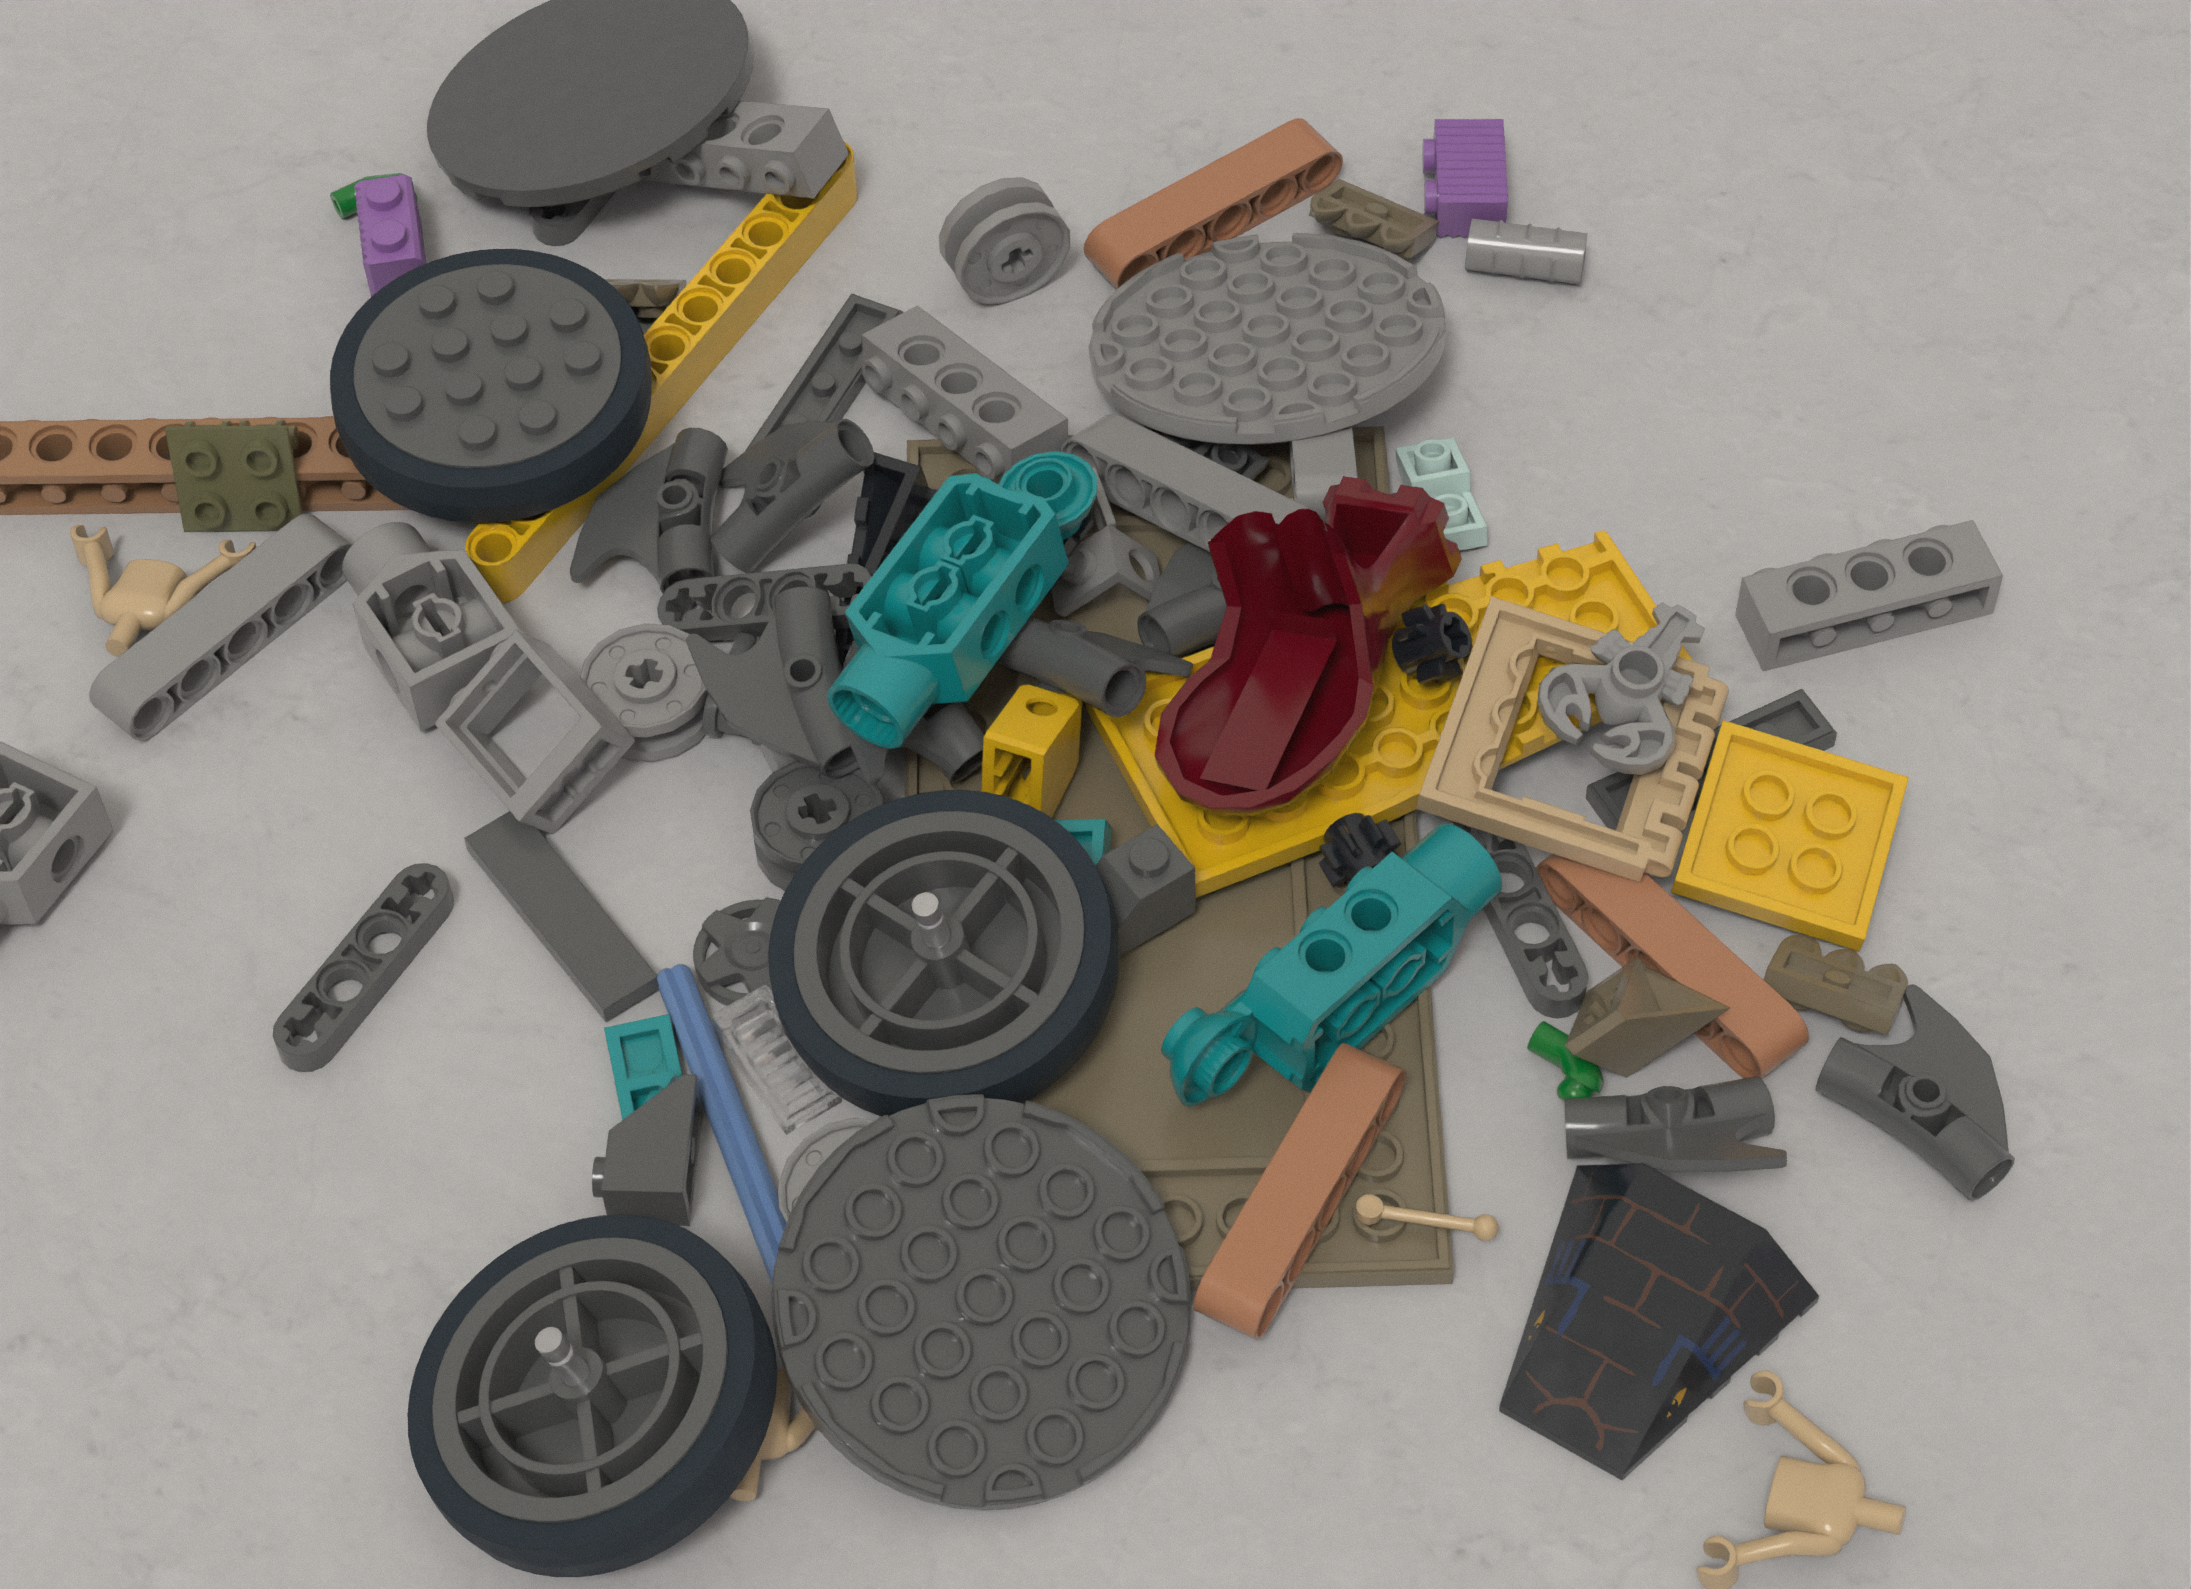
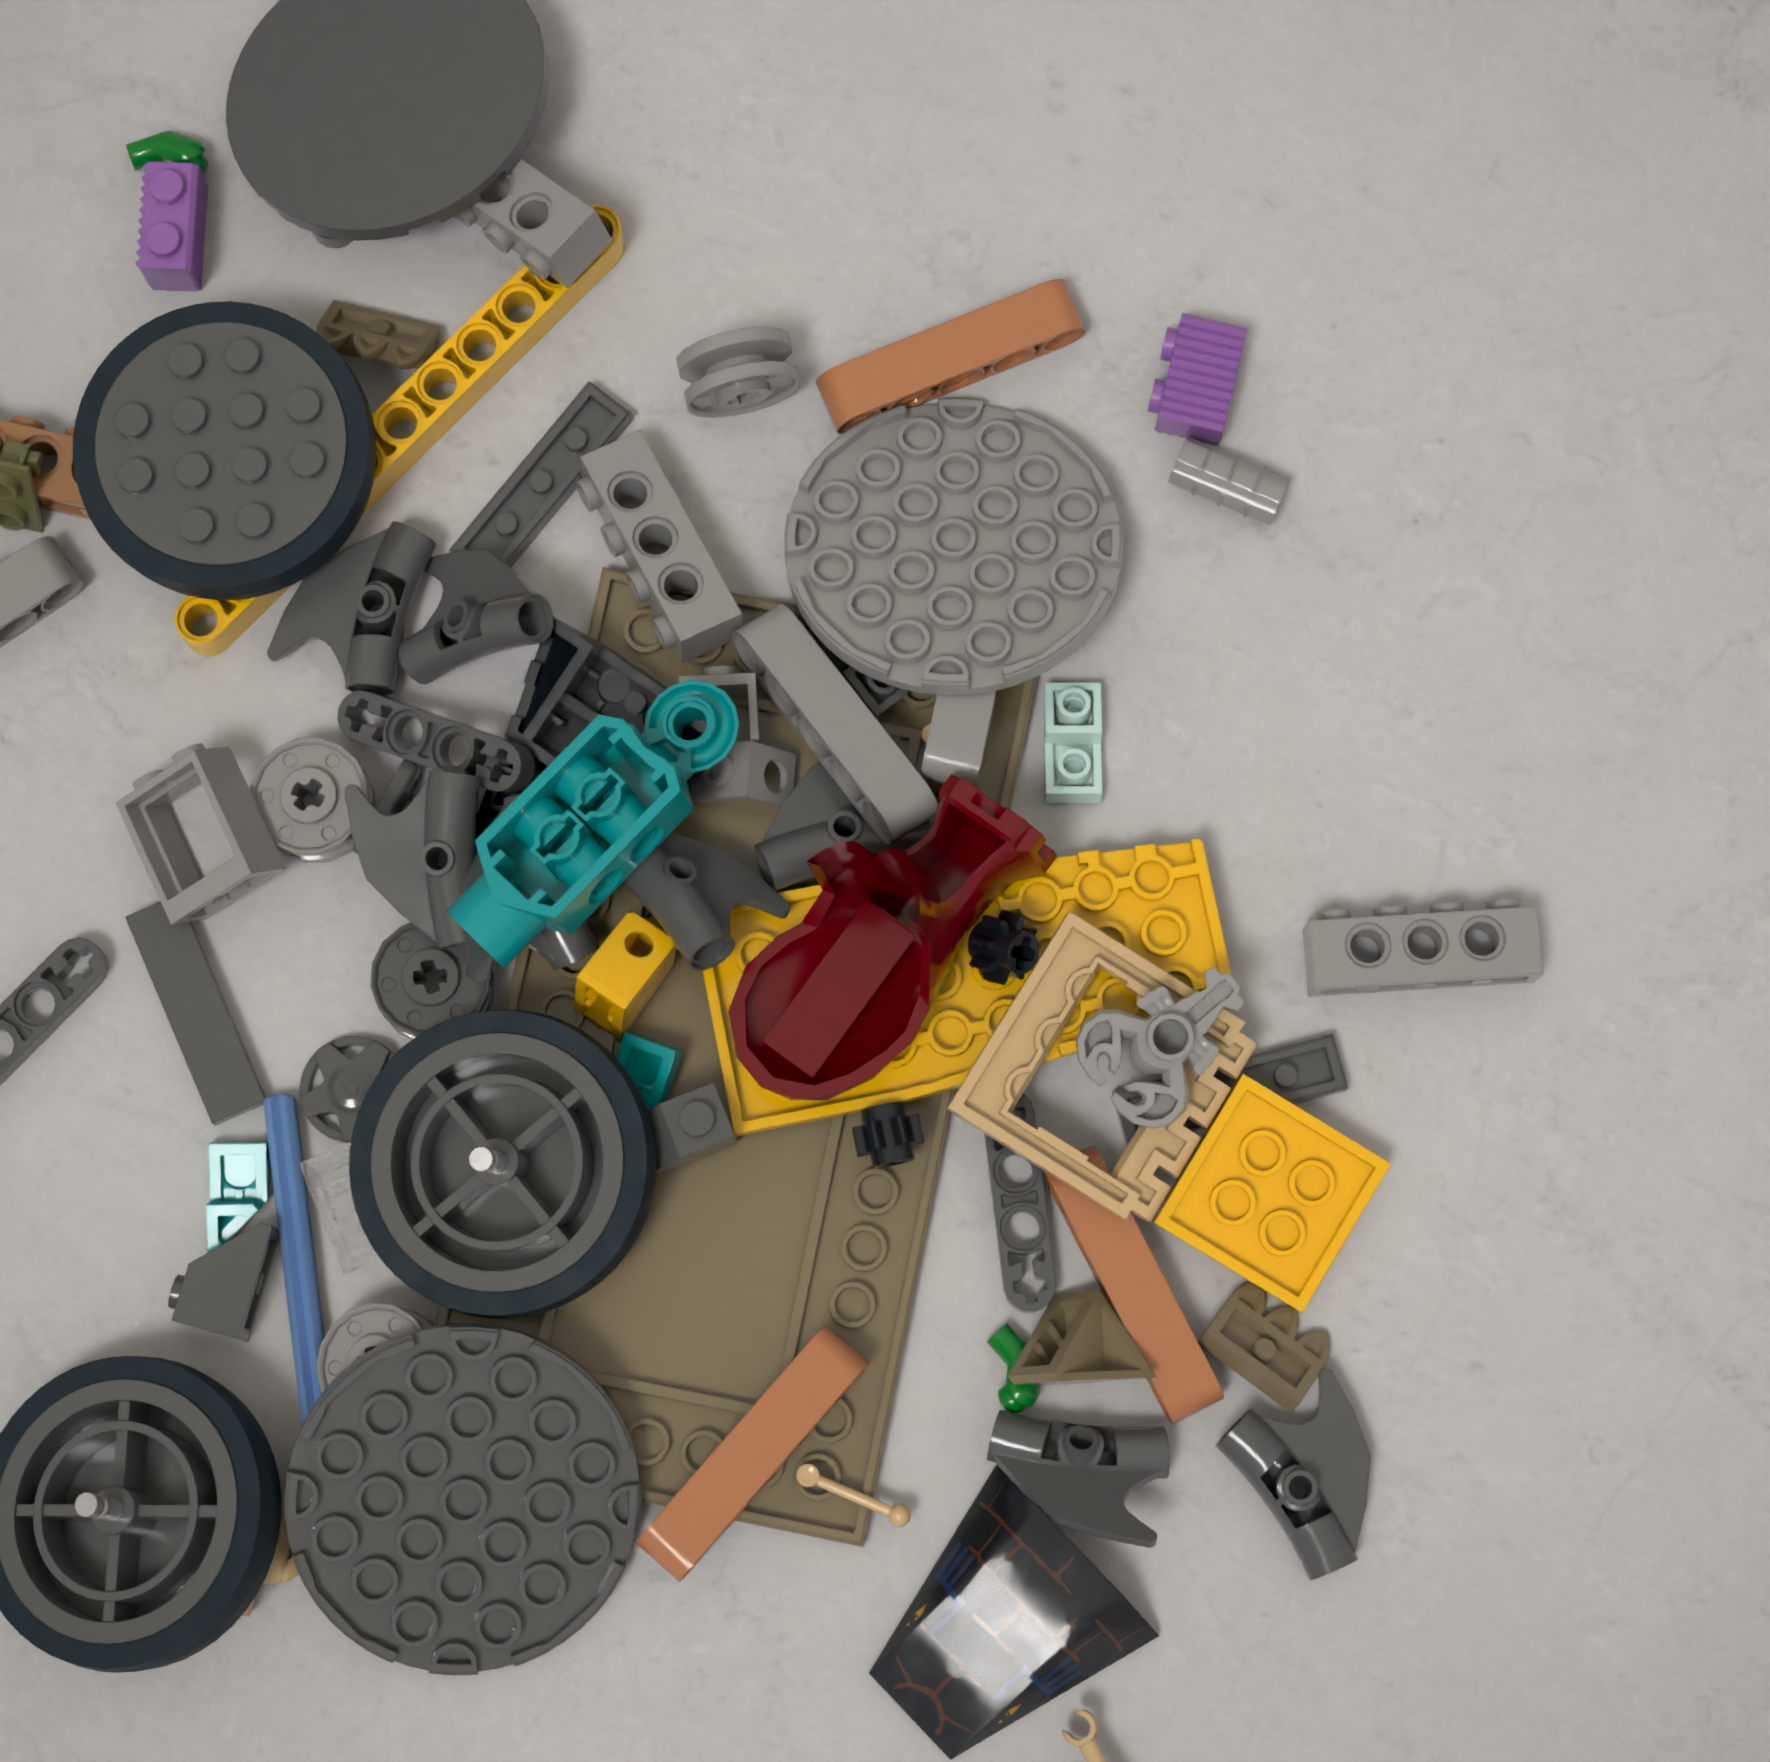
camera: 10 degrees right, 25 degrees up
light grey brick [342,522,522,732] -> none
teal brick [1161,823,1502,1107] -> none
dark tan plate [1309,179,1440,259] -> none

